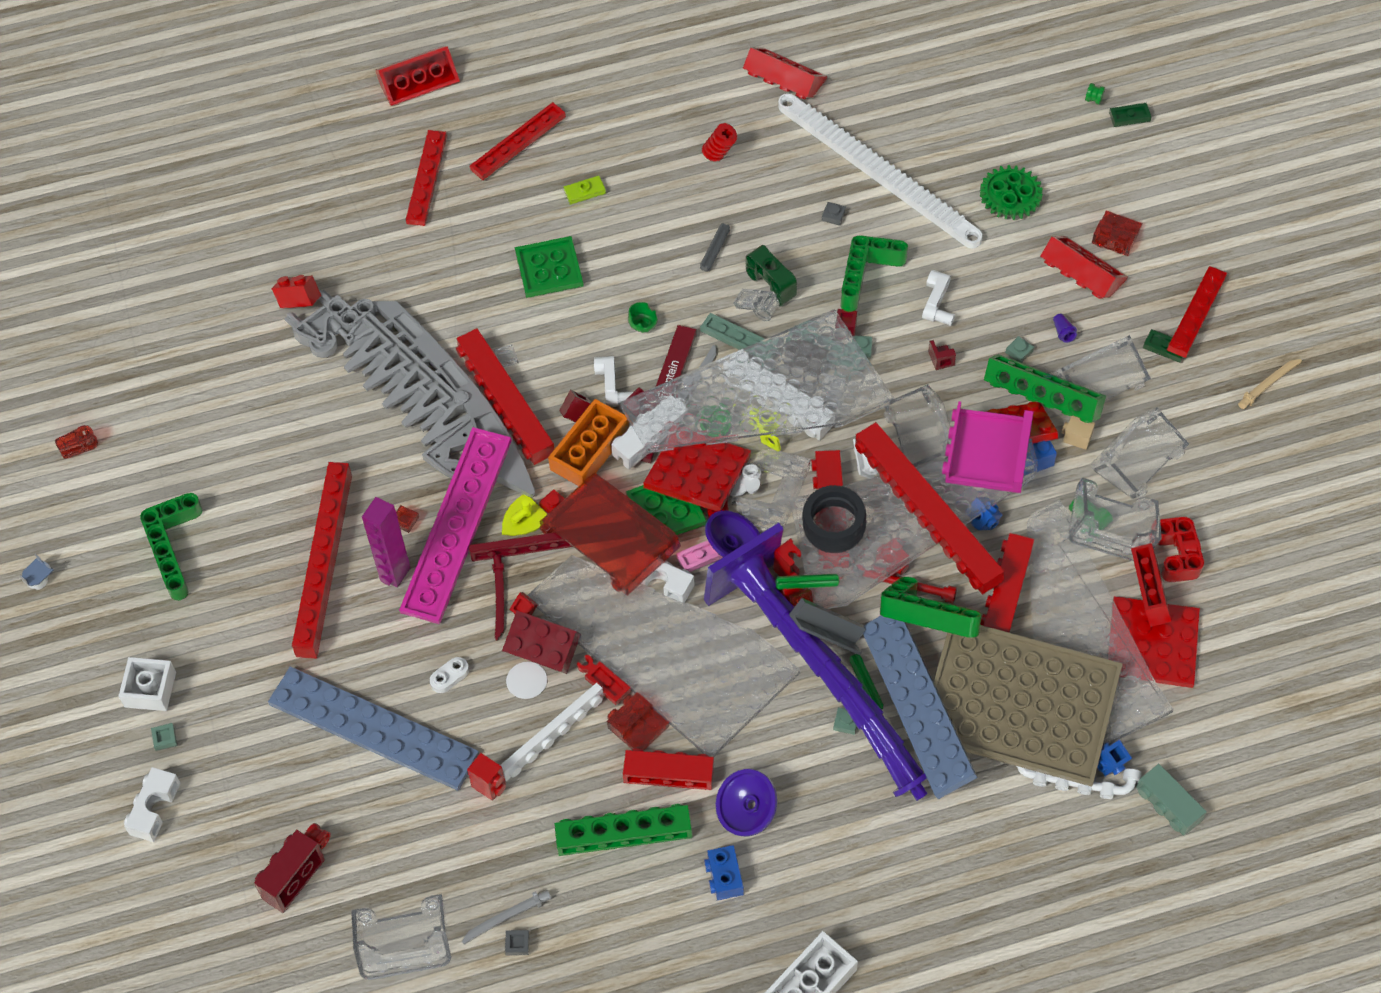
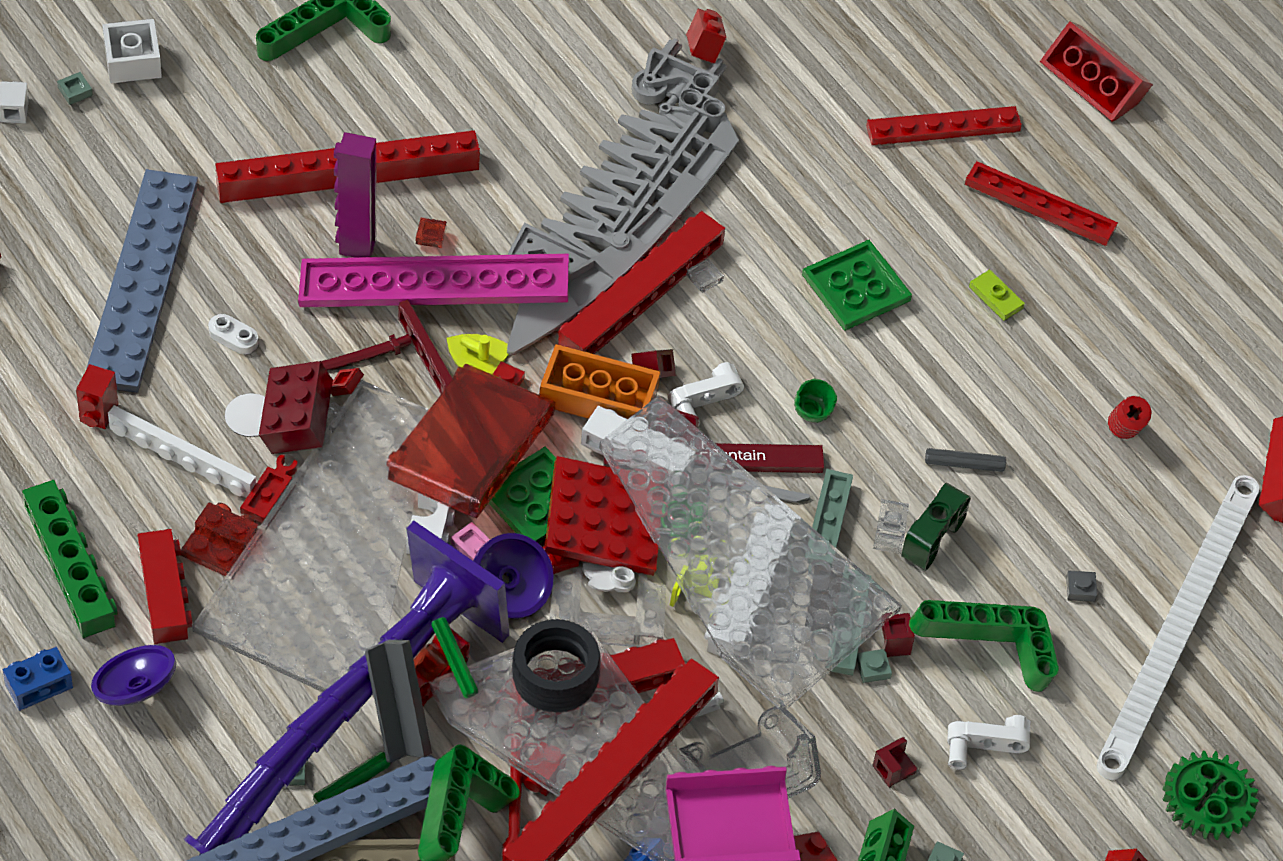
camera: 65 degrees right, 5 degrees down
red hinge [773,538,801,576] -> none

